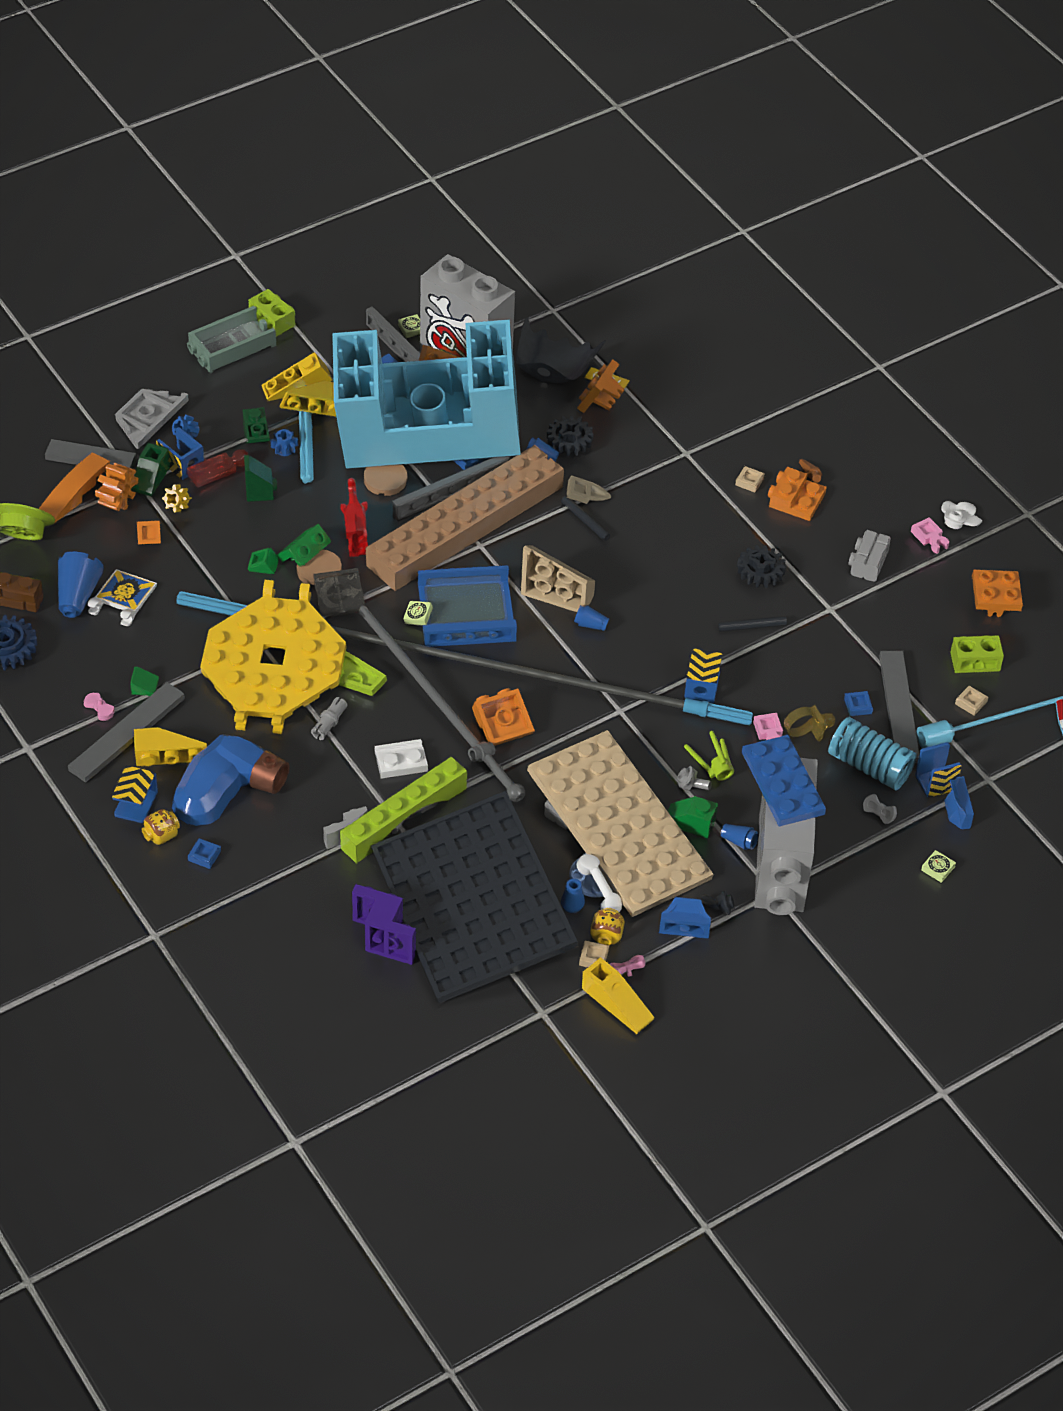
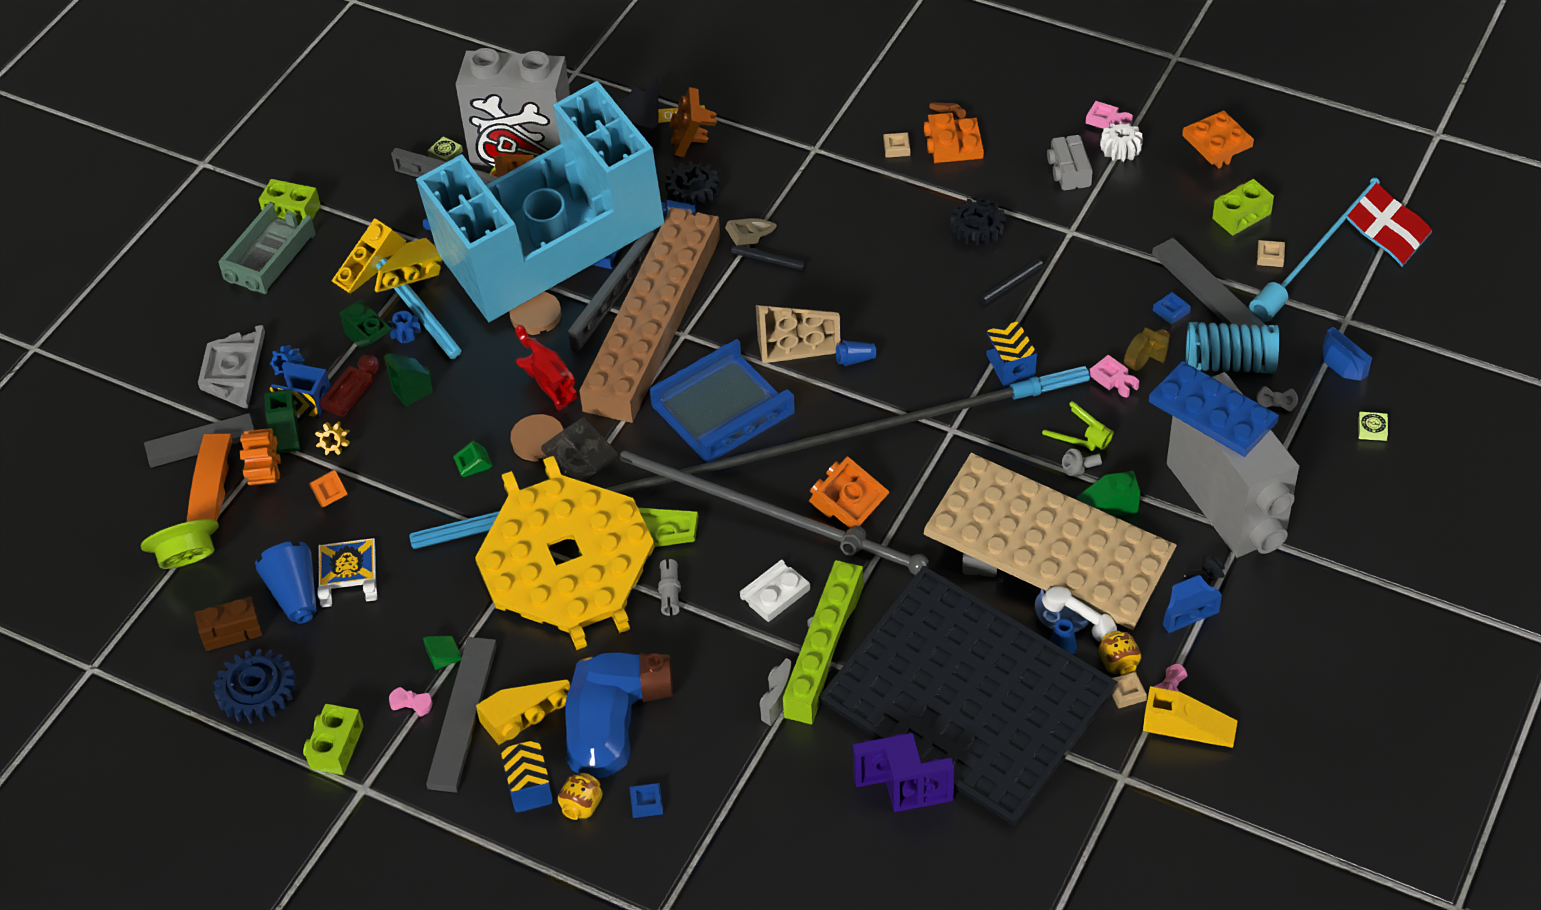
camera: 25 degrees left, 0 degrees up
green bracket [277,524,331,567] -> none
yellowish green tile [403,601,433,625] -> none
blue cone [721,824,759,850] -> none
blue piece [915,742,962,798] -> none
white plate [941,501,982,529] -> none
none -> lime brick [303,704,364,775]
none -> white gear [1100,121,1143,162]

